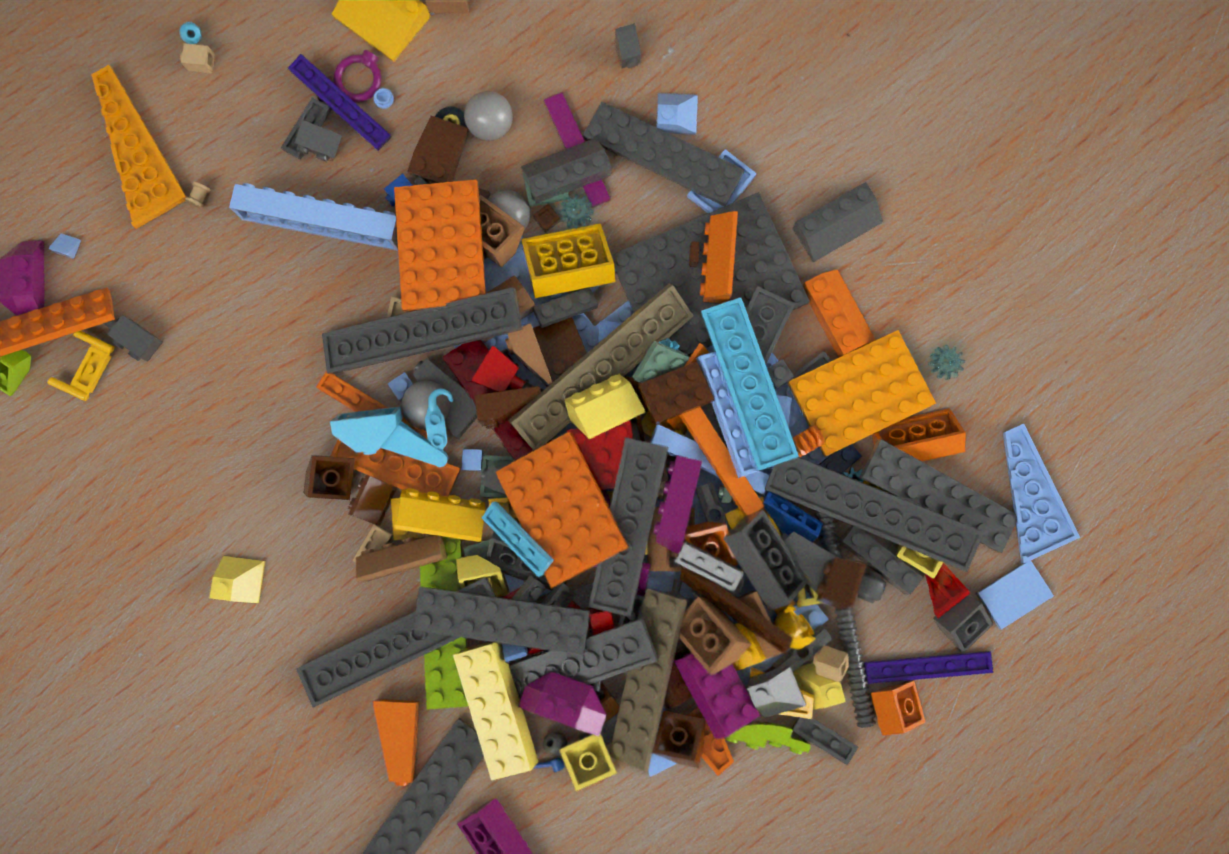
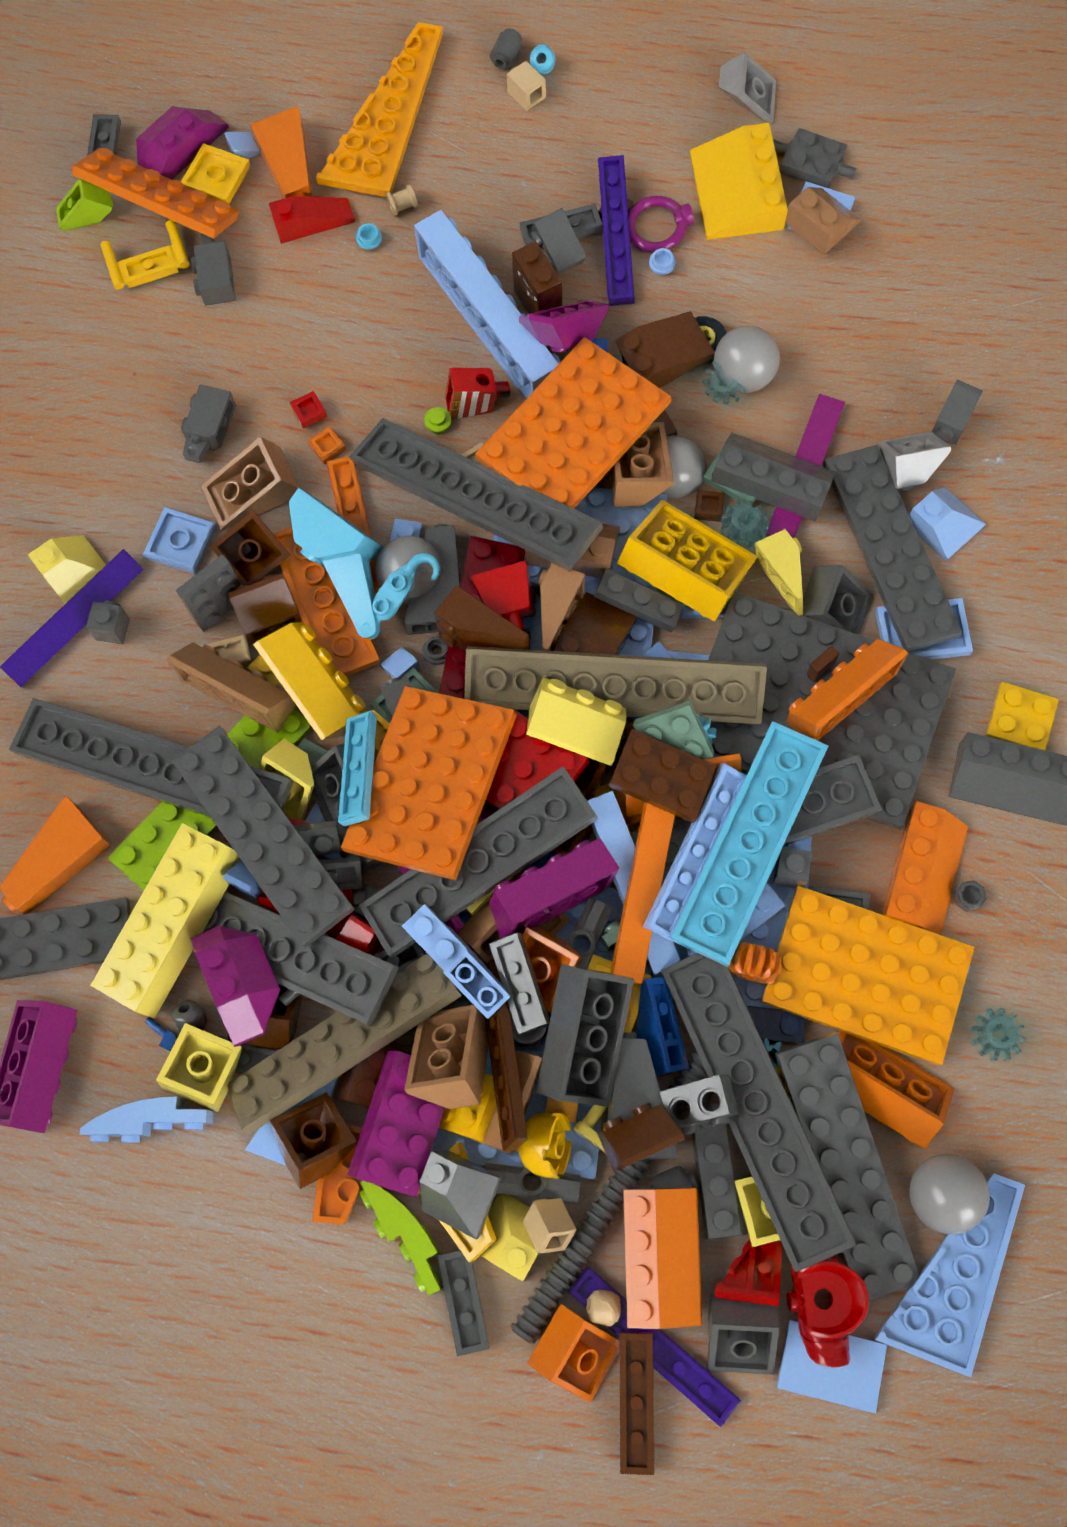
camera: 50 degrees right, 10 degrees down
none -> dark purple tile [0,549,144,687]
none -> light blue slope [79,1097,214,1143]
none -> dark grey brick [86,600,130,645]
none -> light blue tile [143,507,217,575]
none -> dark grey plate [176,555,241,632]
none -> yellow plate [181,143,251,204]
none -> dark grey hinge [181,384,236,463]
none -> medium nougat slope [201,437,300,530]
none -> orange slope [250,106,312,199]
none -> red slope [269,196,355,244]
none -> red plate [290,391,327,429]
none -> orange tile [308,426,346,465]
none -> medium azure plate [356,223,382,250]
none -> light blue slope [402,904,511,1019]
none -> dark grey plate [422,637,448,665]
none -> lime plate [424,407,451,434]
none -> torso [445,367,510,420]
none -> dark grey brick [490,28,522,69]
none -> reddish brown brick [512,241,562,314]
none -> magenta wedge [519,300,609,352]
none -> tan piece [586,1290,621,1327]
none -> reddish brown plate [619,1331,655,1475]
none -> orange slope [623,1188,703,1329]
none -> dark grey brick [660,1075,739,1135]
none -> clear light blue gear [702,360,747,405]
none -> light yellow slope [755,529,803,616]
none -> red piece [786,1255,869,1368]
none -> dark grey slope [803,565,873,635]
none -> light grey slope [878,431,951,490]
none -> light grey piece [909,1154,990,1235]
none -> dark grey tile [954,881,987,912]
none -> yellow plate [985,682,1059,750]

